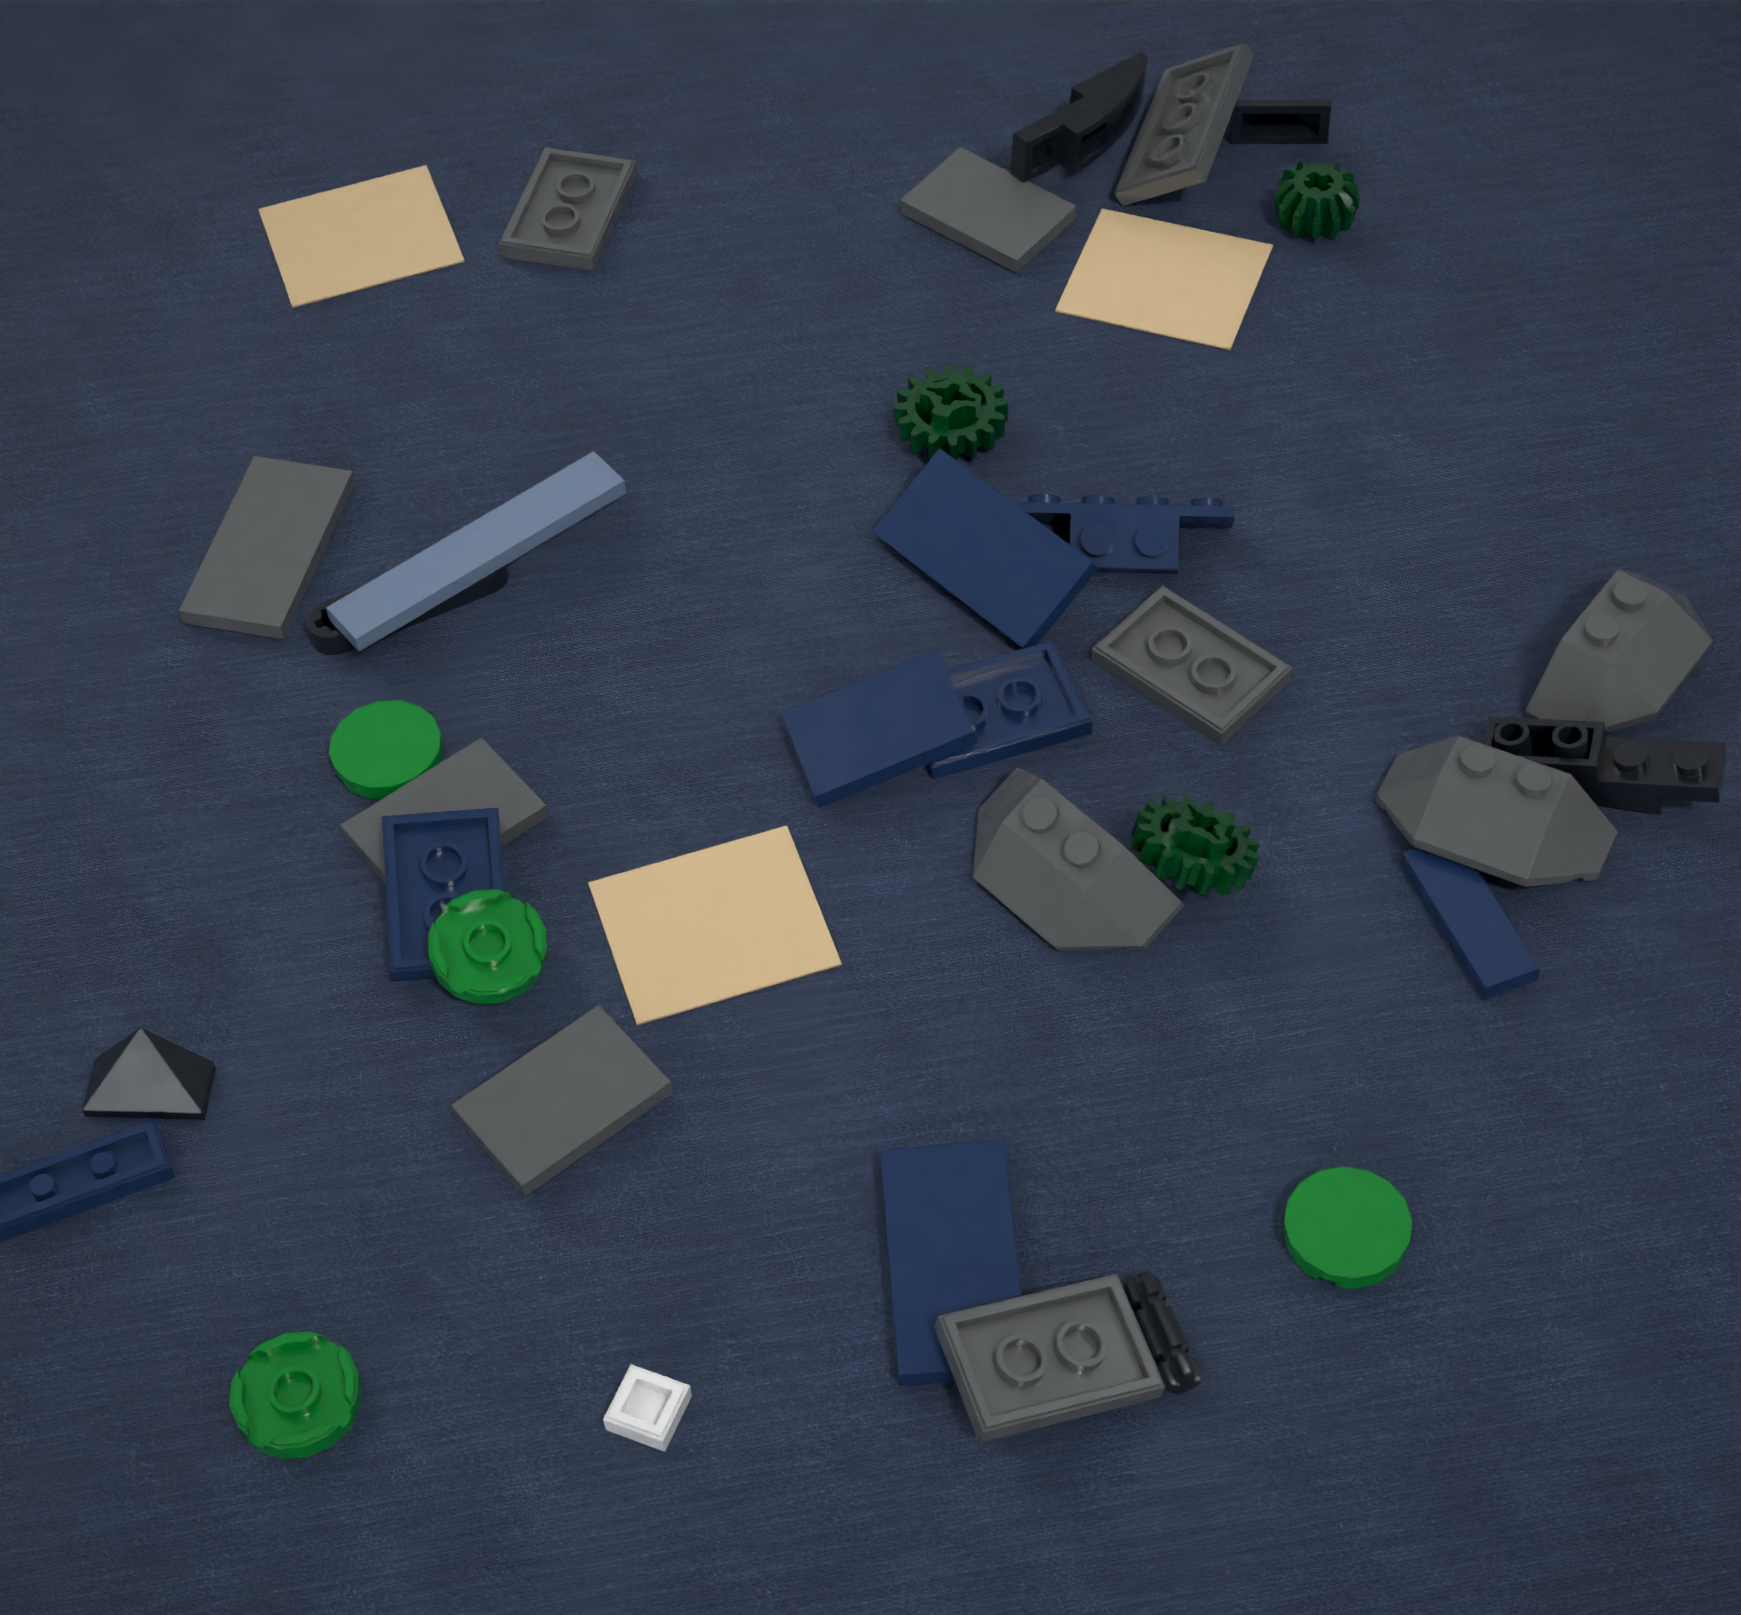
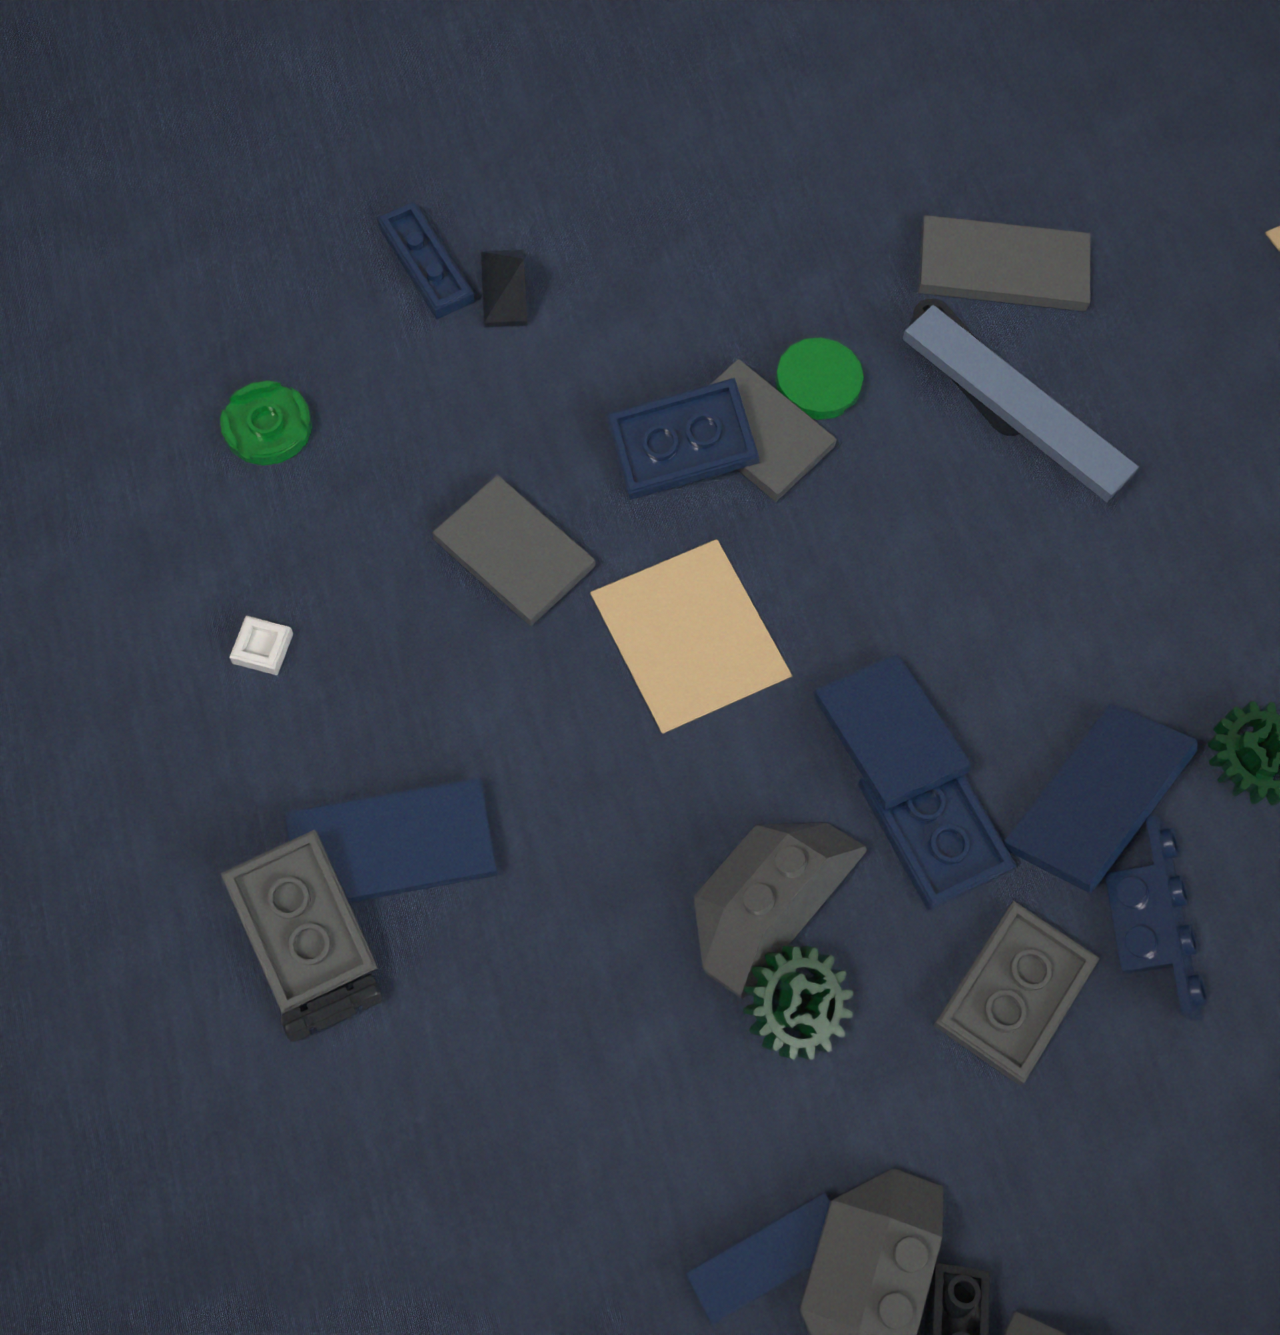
camera: 75 degrees right, 15 degrees up
green tile [428,889,547,1004] -> none
green tile [1283,1166,1412,1289] -> none

